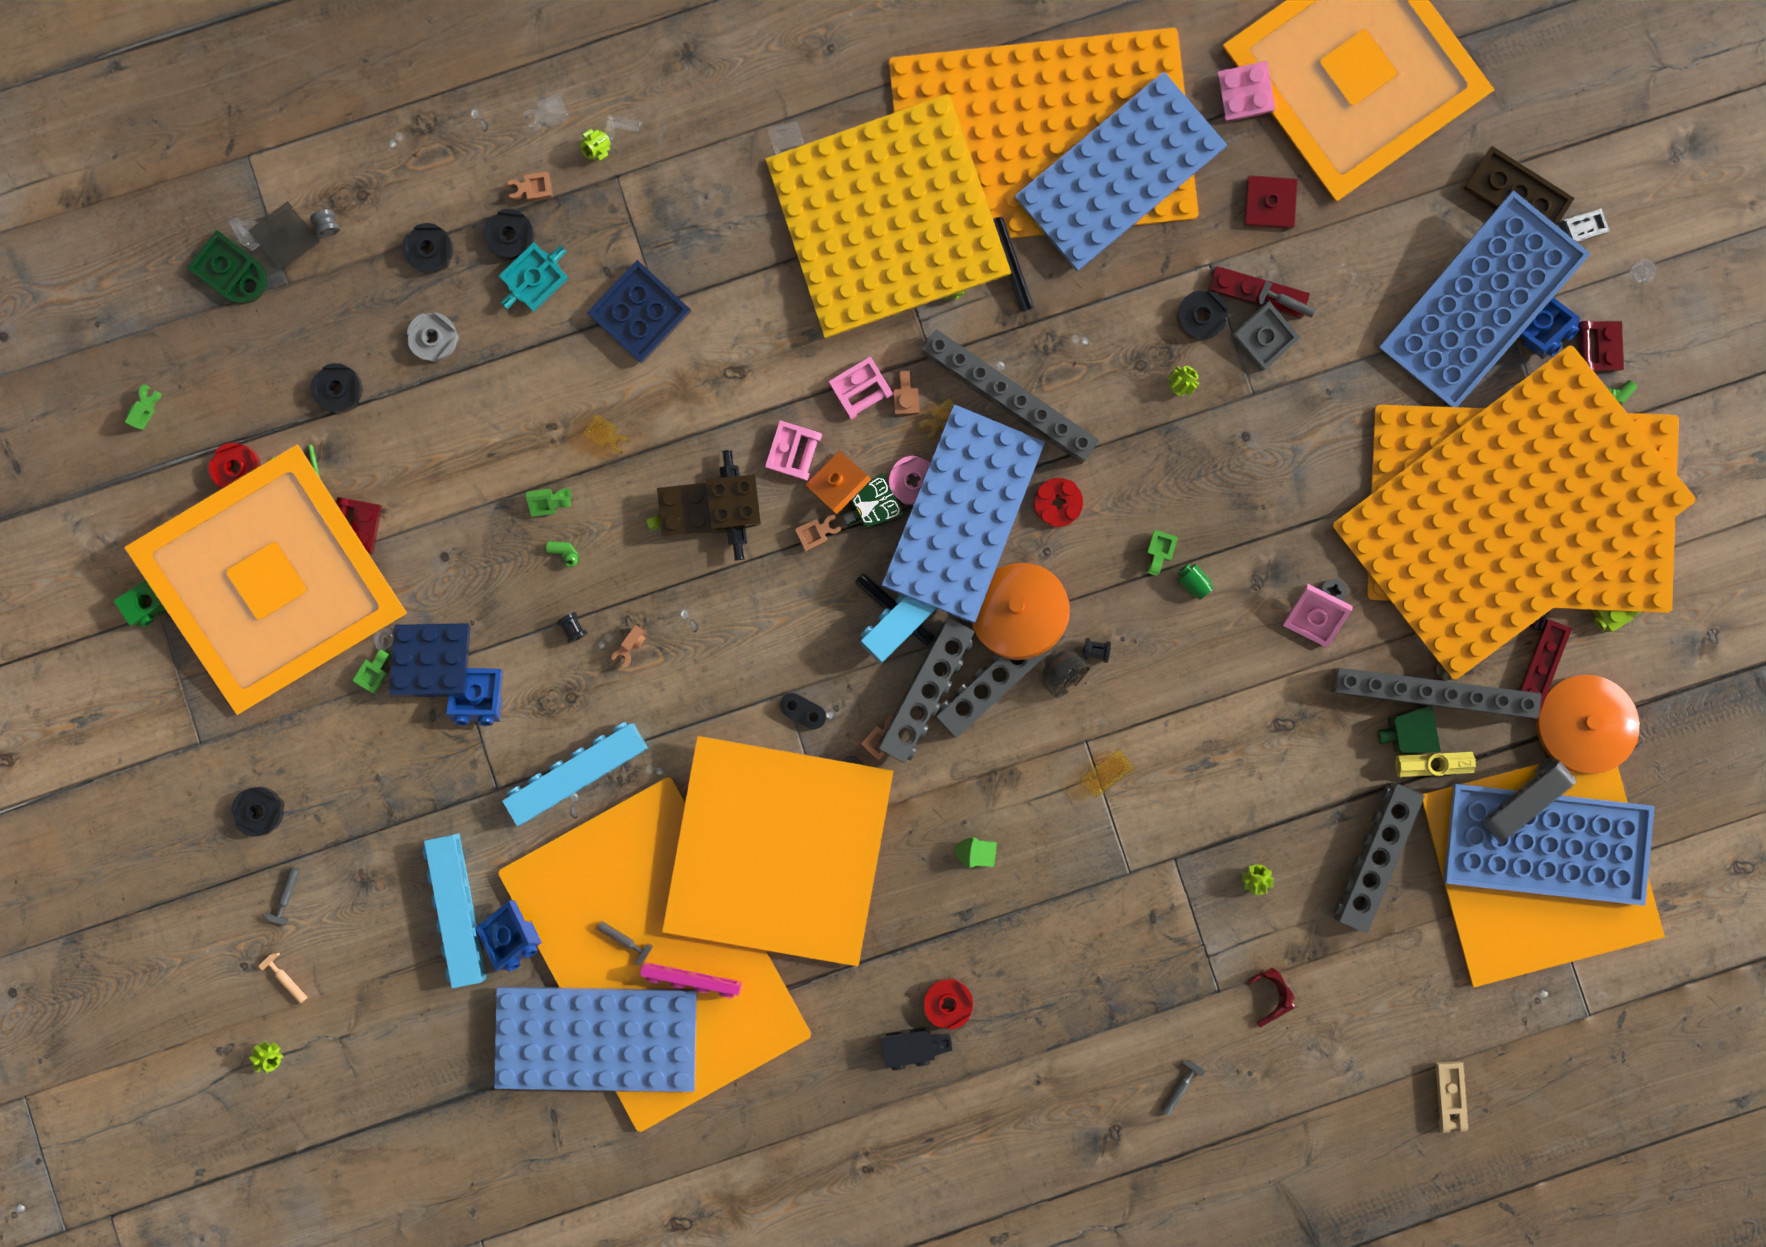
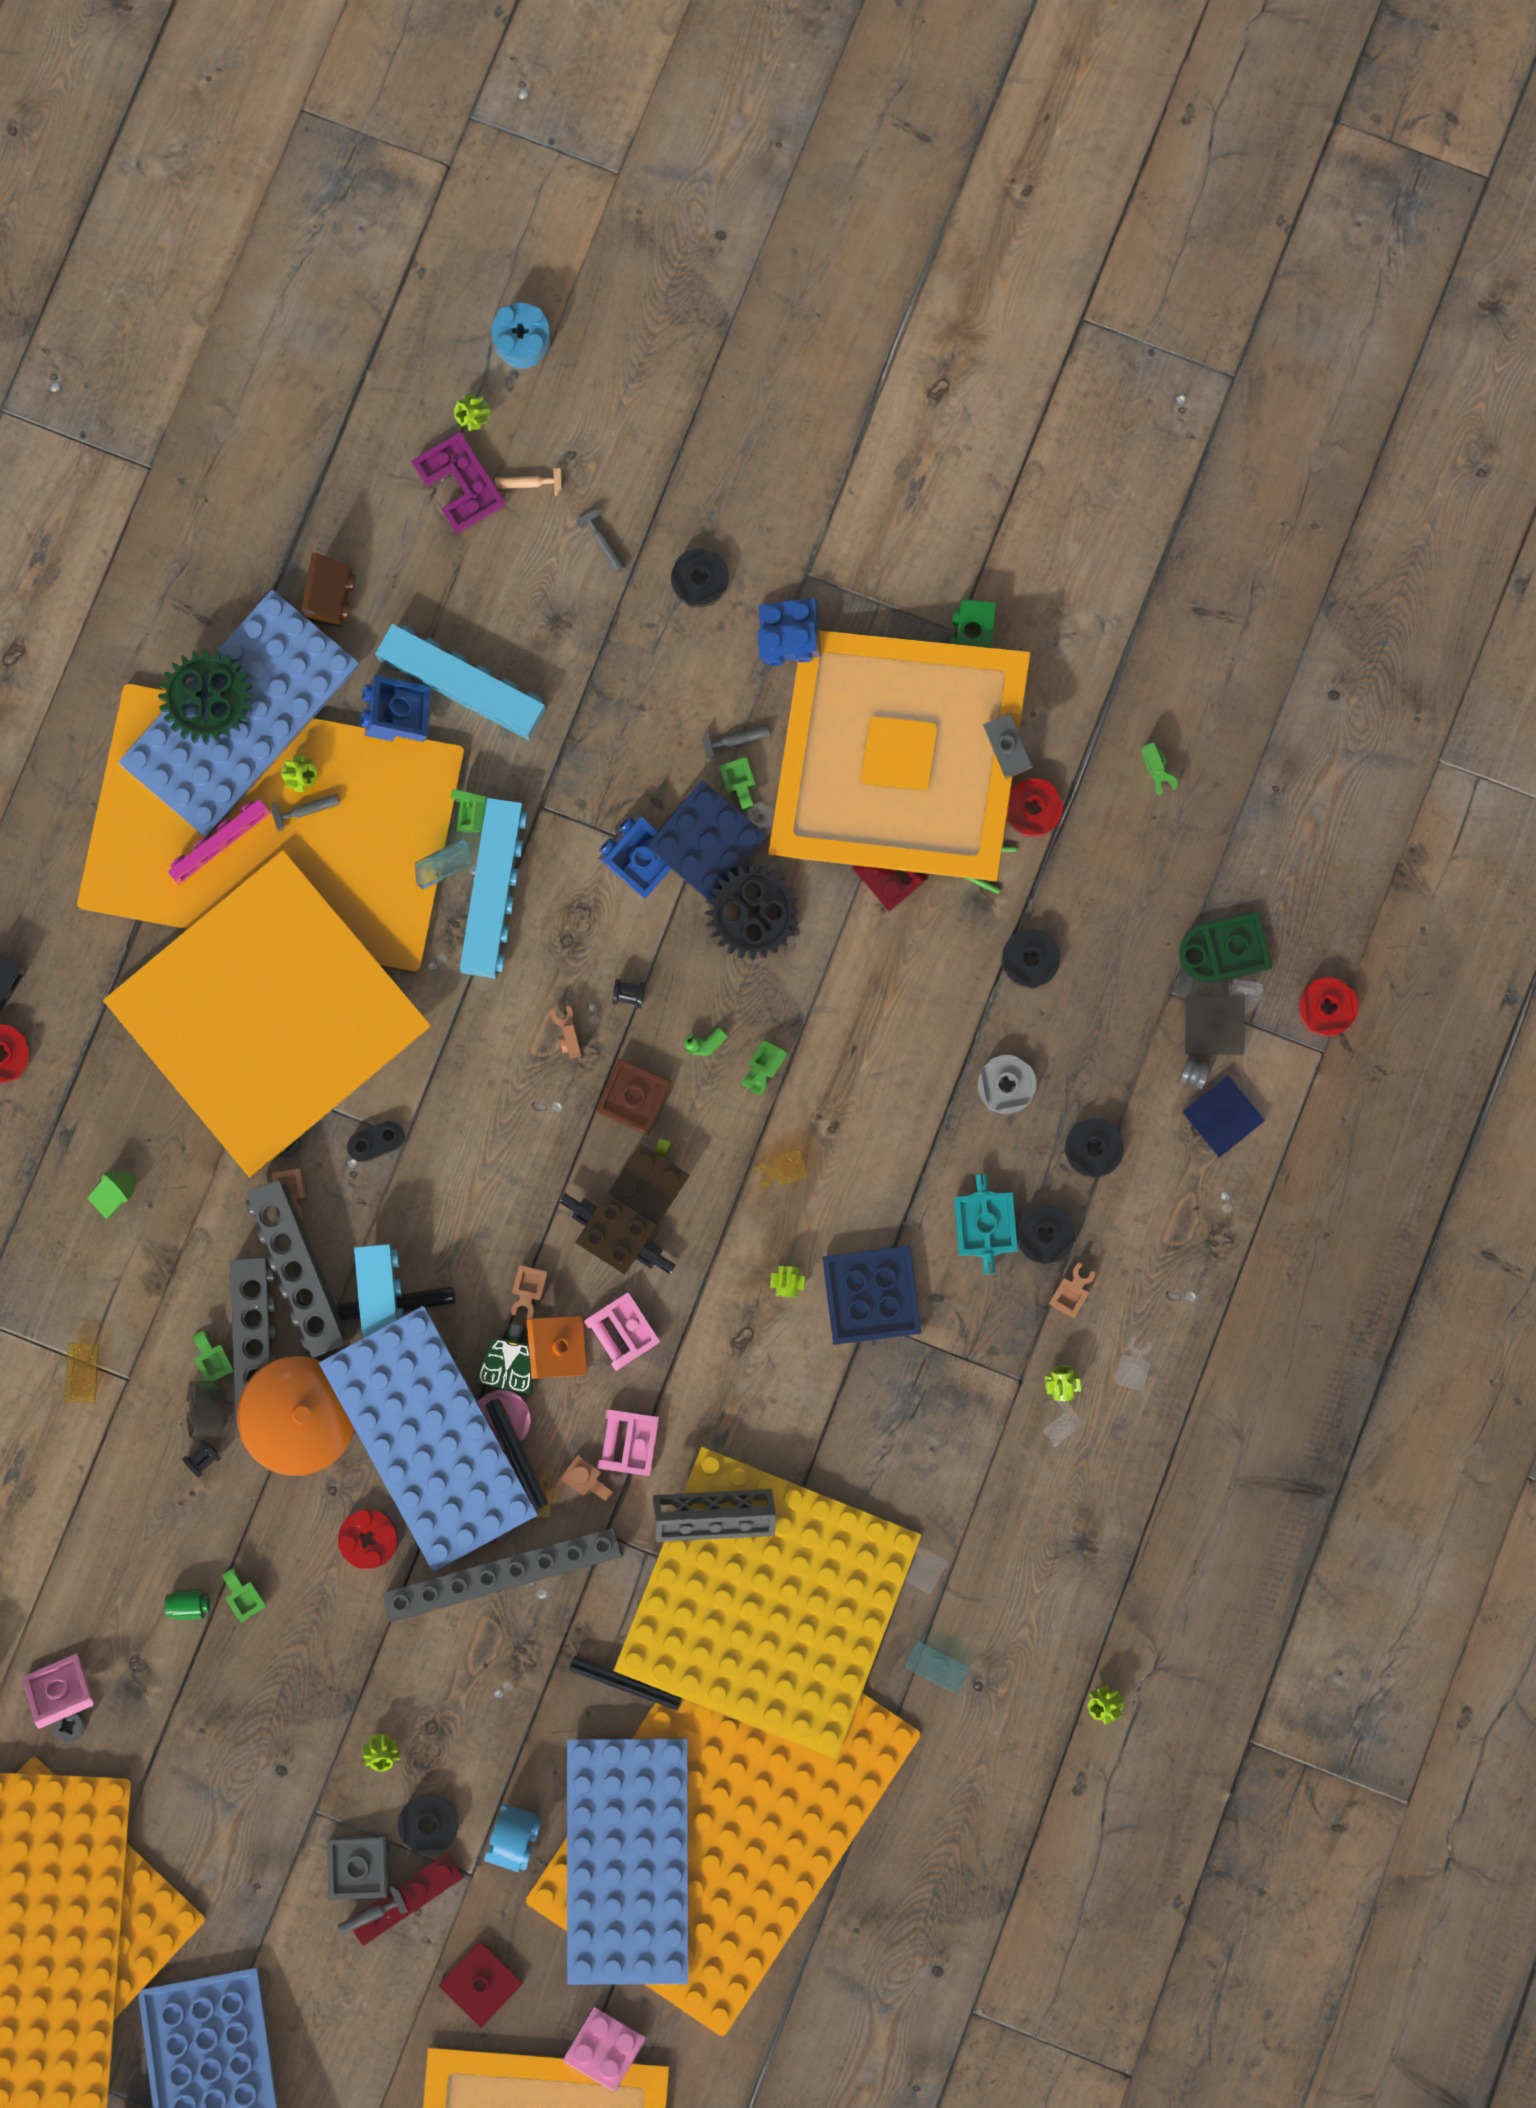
camera: 125 degrees right, 5 degrees down
none -> dark green gear [158,649,254,745]
none -> bright green plate [192,1330,234,1385]
none -> lime gear [281,755,318,792]
none -> reddish brown slope [301,552,356,628]
none -> magenta plate [411,432,506,535]
none -> clear light blue plate [415,839,470,890]
none -> bright green tile [451,790,487,833]
none -> dark azure brick [484,1803,542,1872]
none -> black axle [486,1399,548,1509]
none -> dark azure brick [492,303,551,369]
none -> copper plate [595,1058,672,1136]
none -> dark grey fence [653,1489,776,1542]
none -> dark grey piece [702,725,770,759]
none -> black gear [704,865,799,960]
none -> blue plate [758,598,821,666]
none -> lime gear [770,1266,806,1298]
none -> clear light blue plate [904,1640,970,1695]
none -> dark grey plate [983,713,1033,779]
none -> clear blue plate [1182,1076,1265,1158]
none -> red plate [1298,977,1358,1037]

